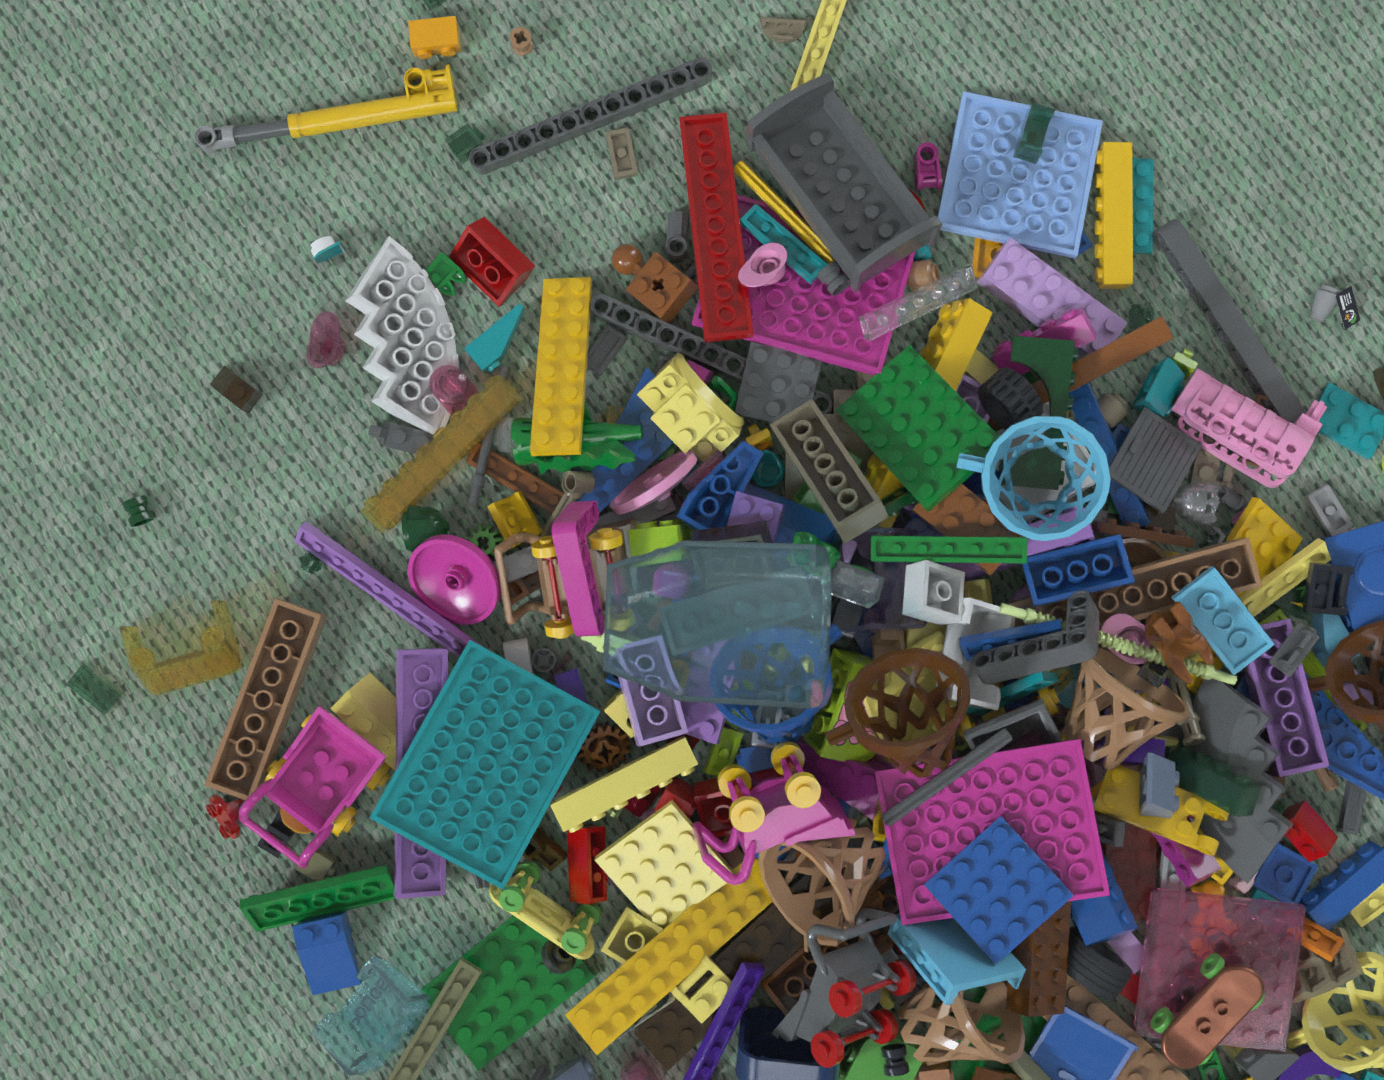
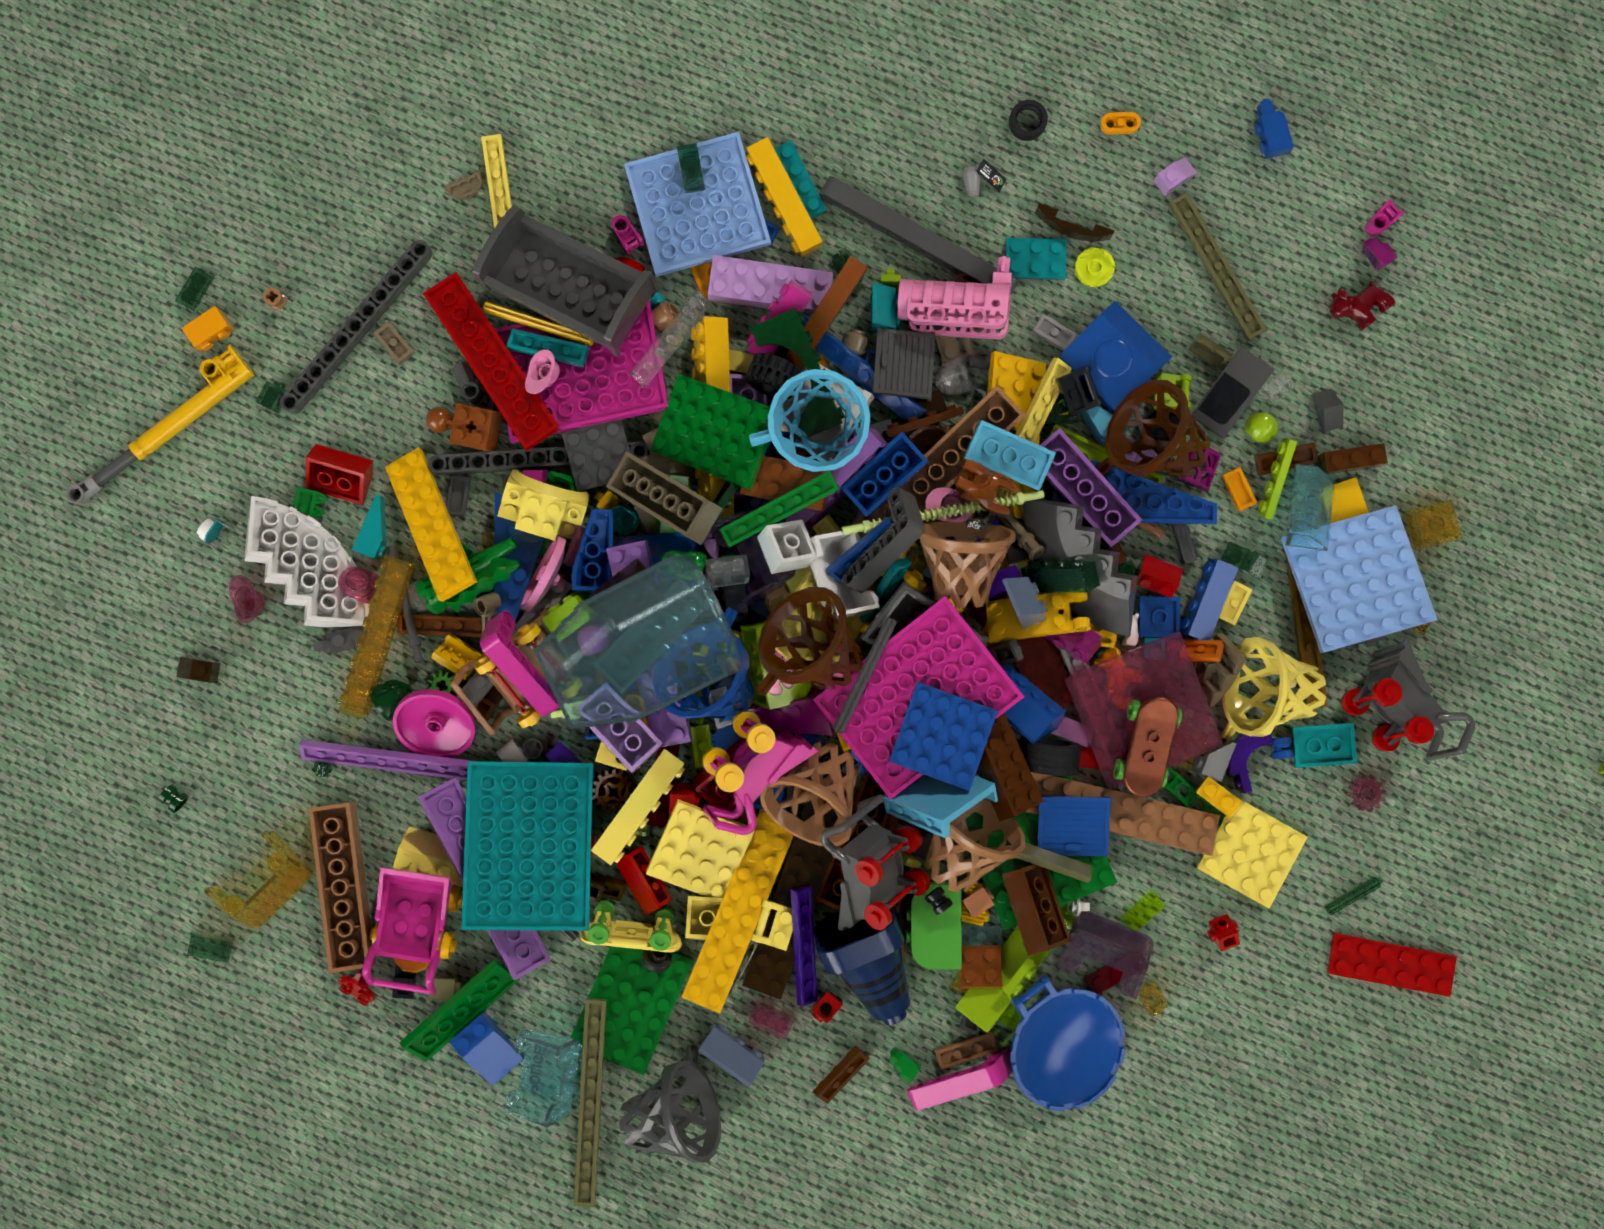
camera: 20 degrees left, 0 degrees up
dark grey wheel [817,261,851,296] -> none
dark grey hinge [1269,622,1320,677] -> none

